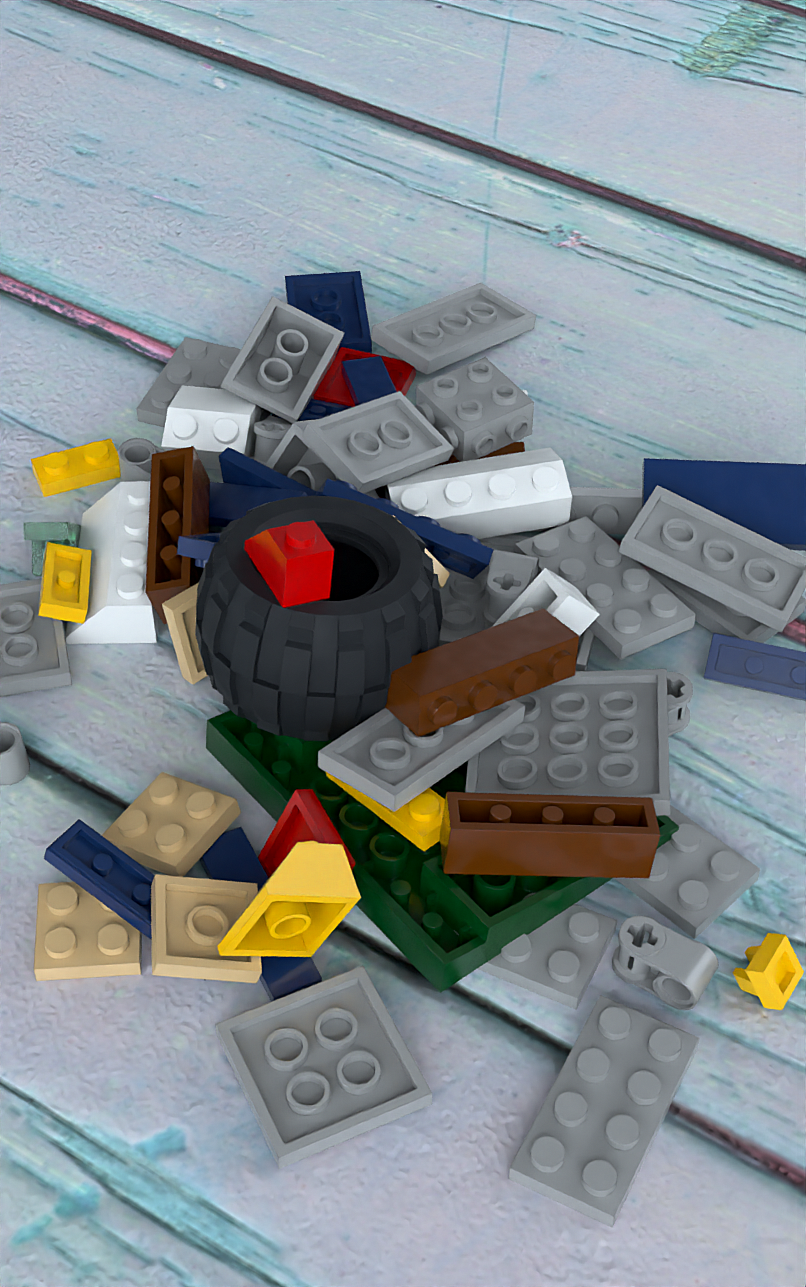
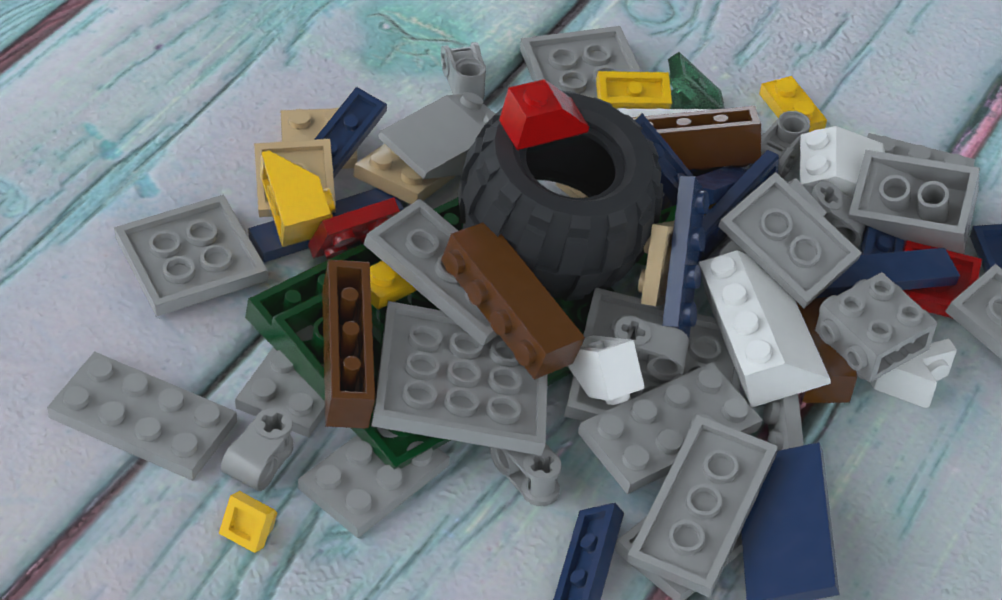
camera: 85 degrees right, 0 degrees up
none -> light grey slope [378,92,496,179]

